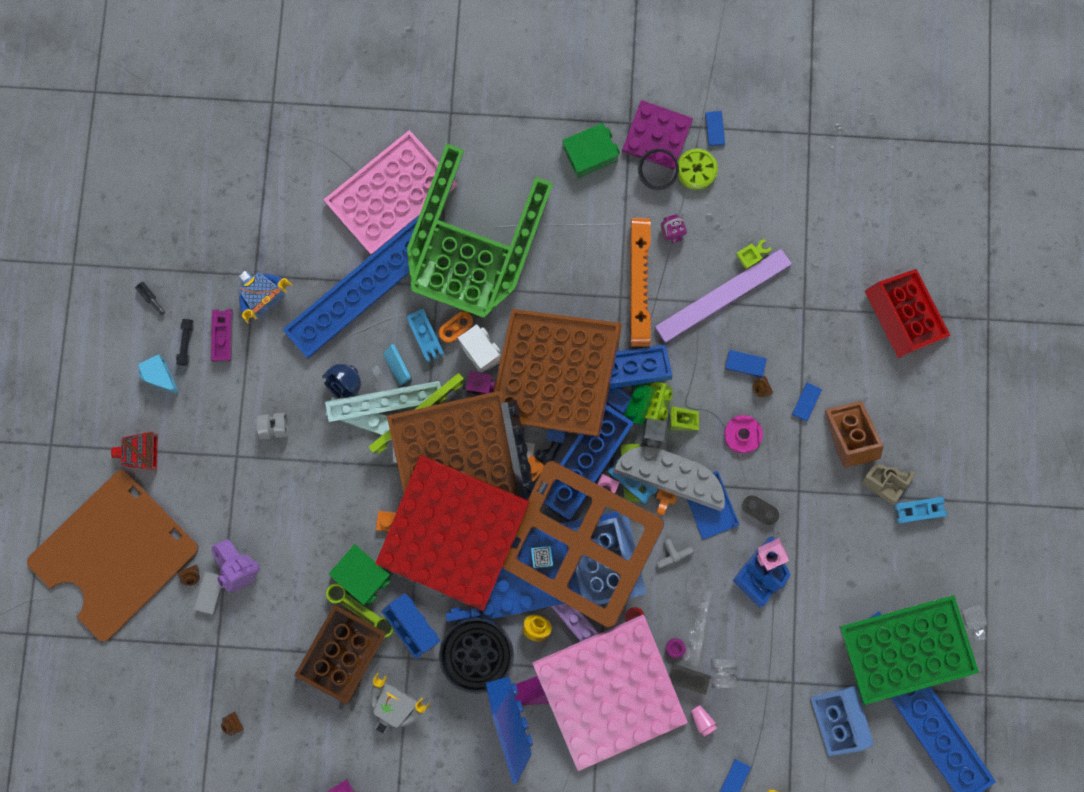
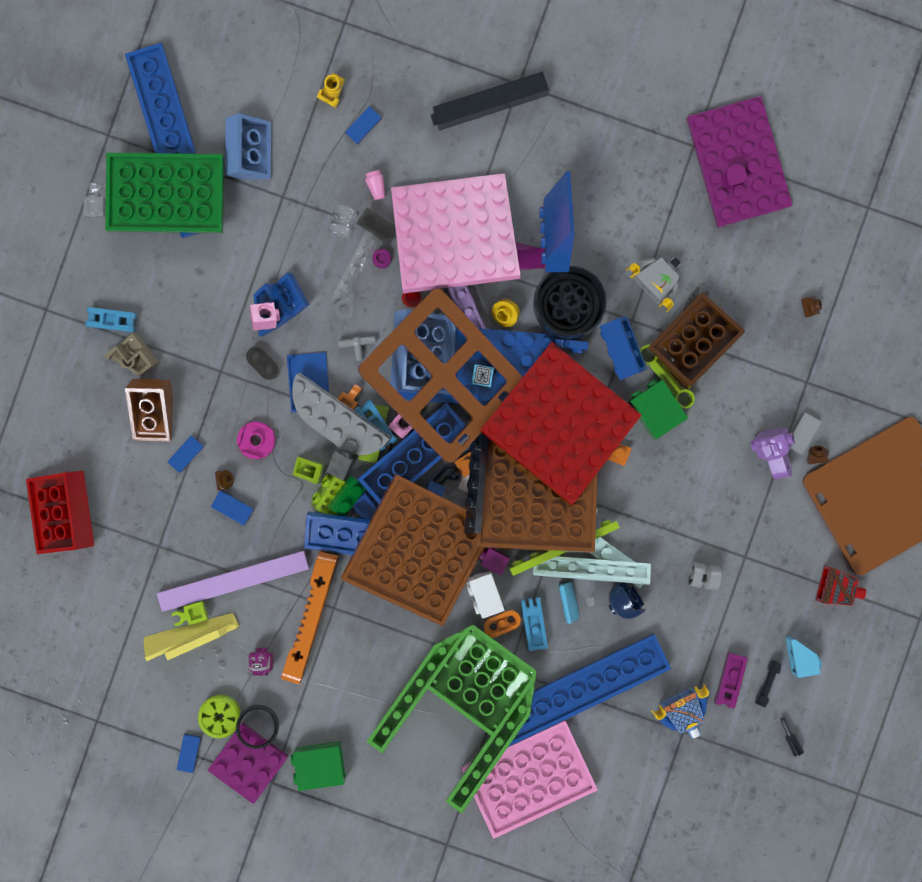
camera: 160 degrees left, 10 degrees up
none -> light yellow wedge [144,613,240,661]

